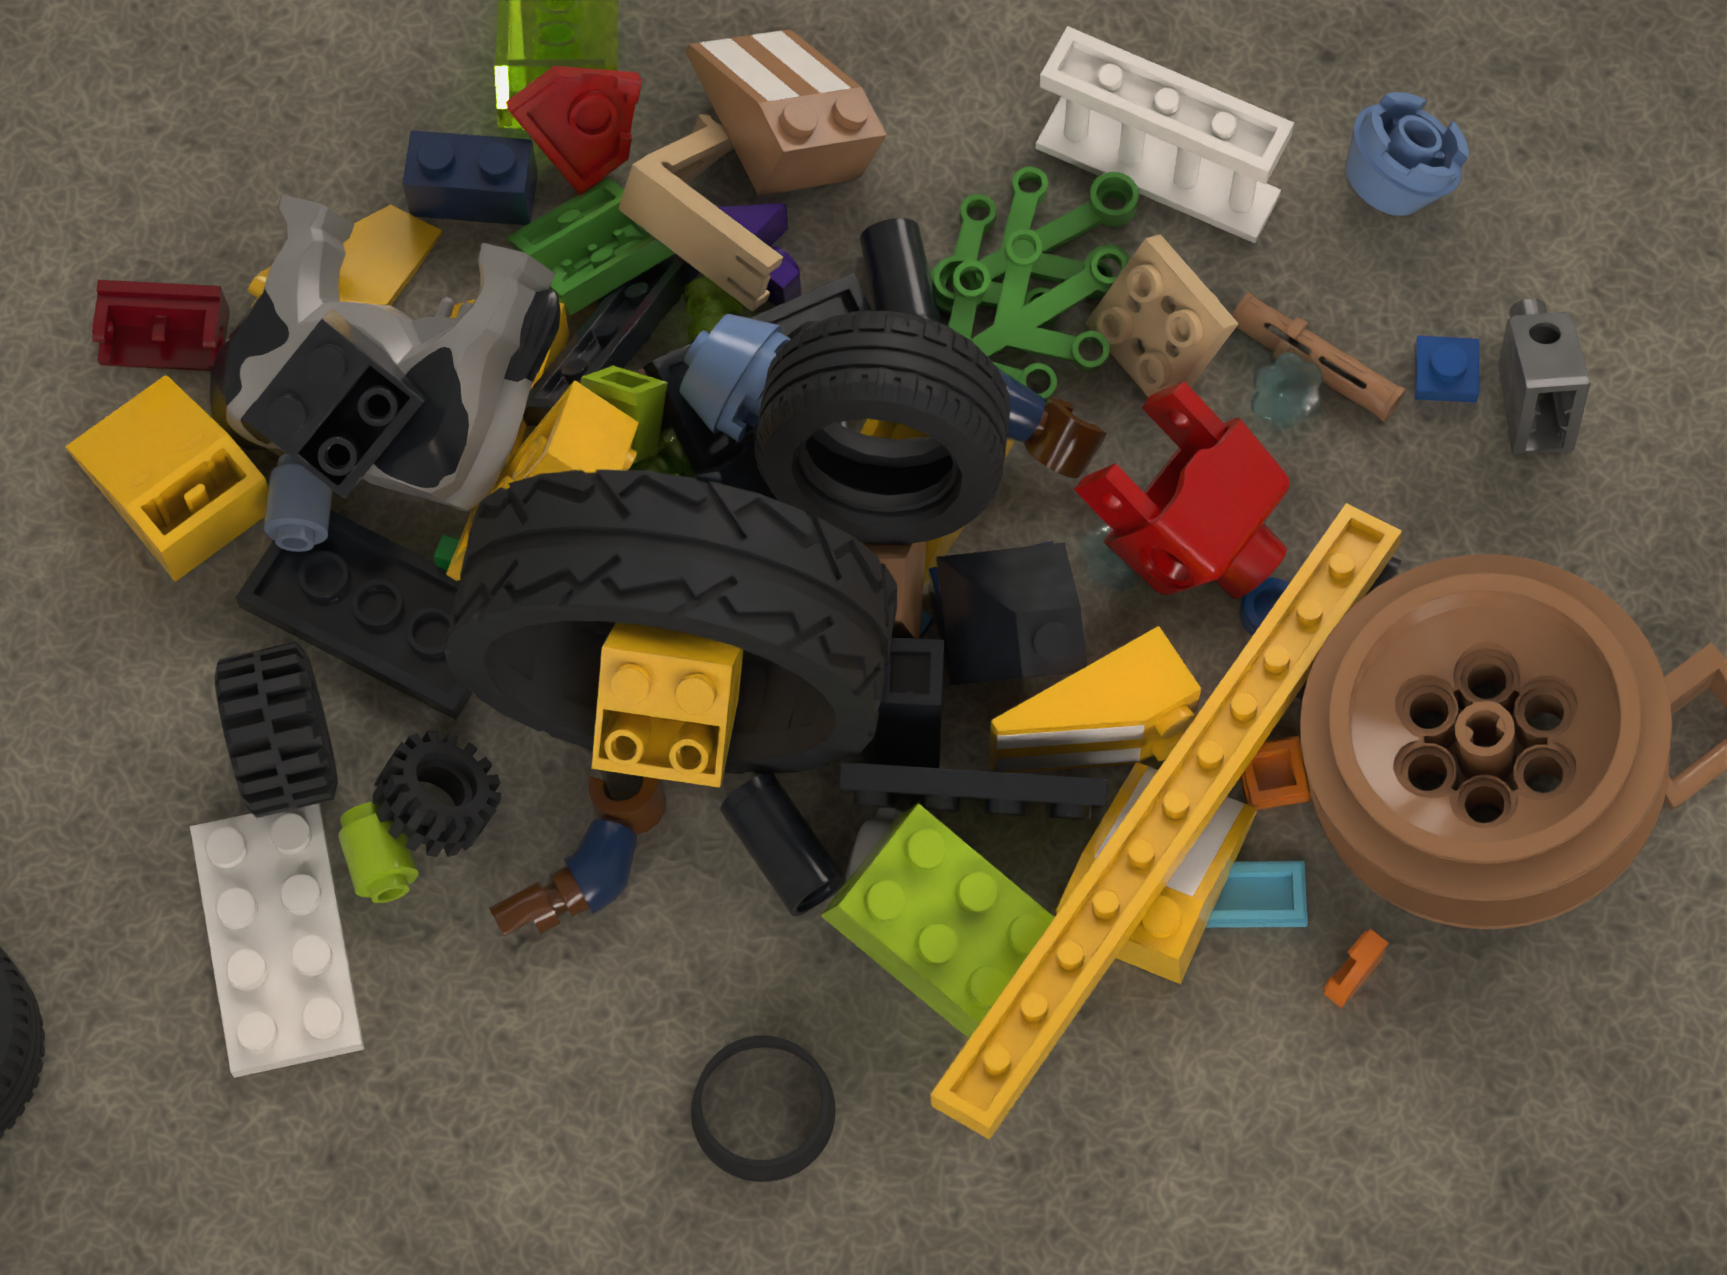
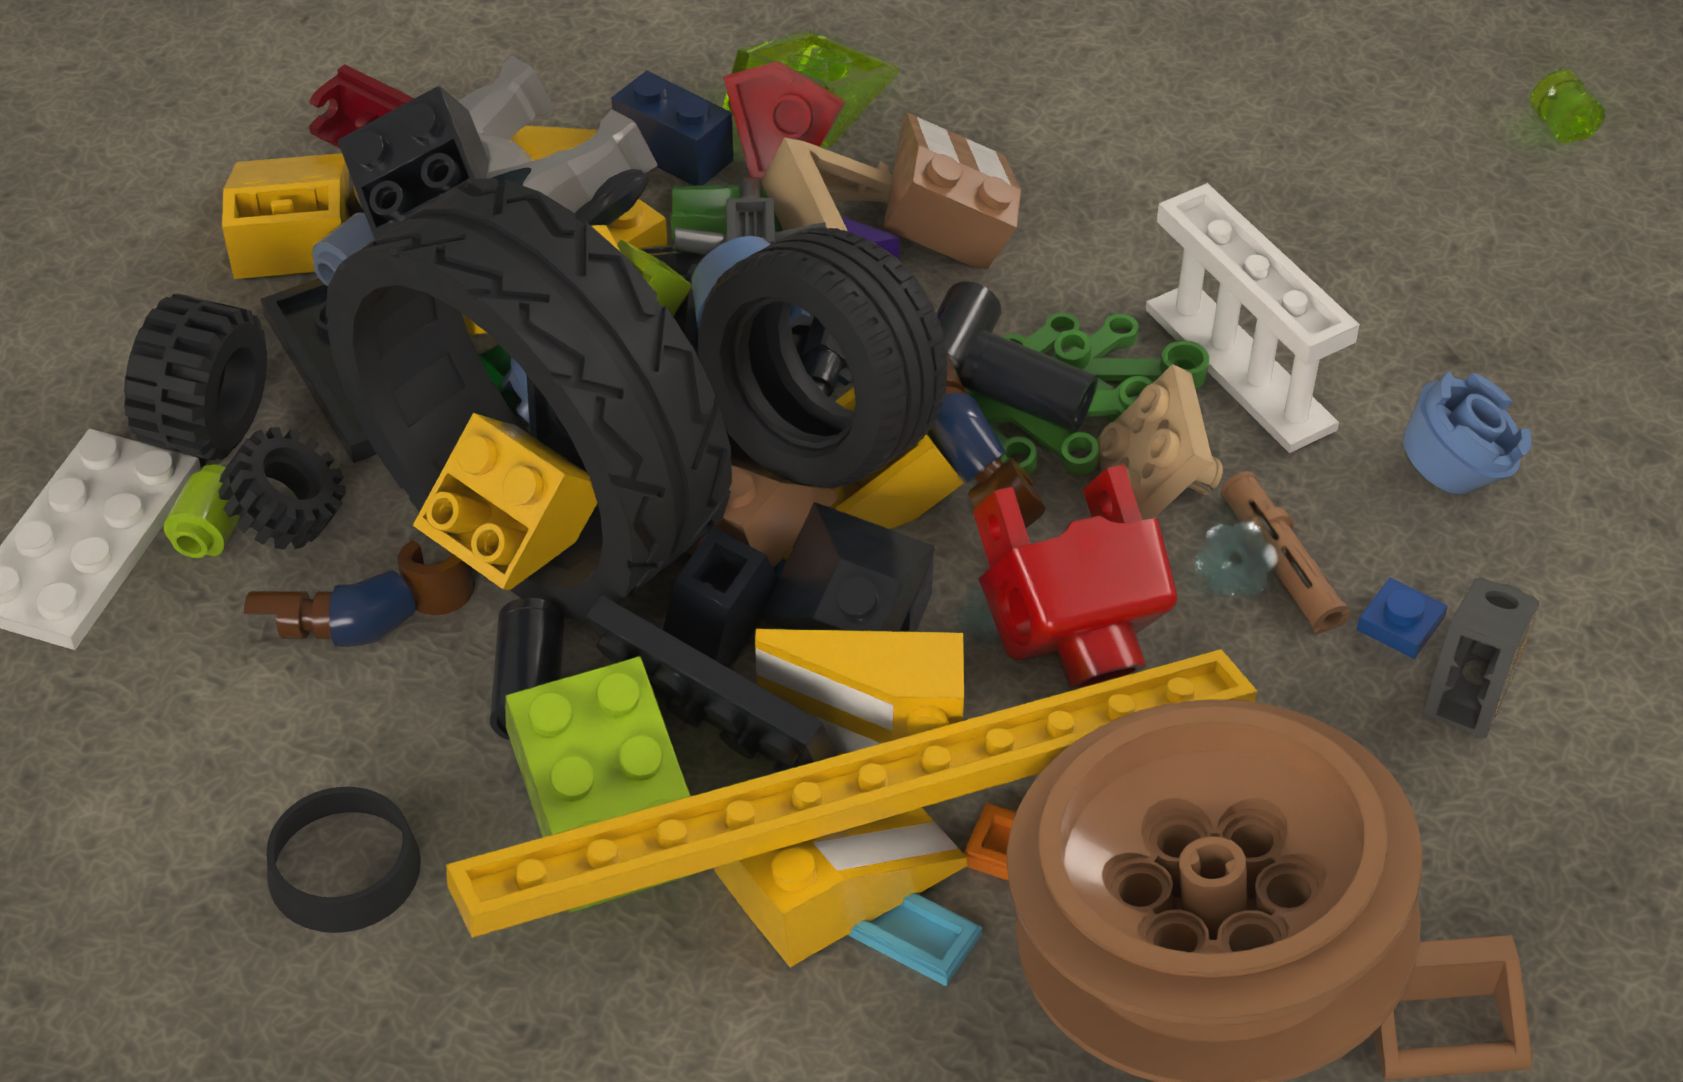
camera: 30 degrees right, 20 degrees down
orange tile [1324,928,1389,1008] -> none
none -> dark grey piece [675,178,826,255]
none -> black pin [960,330,1098,433]

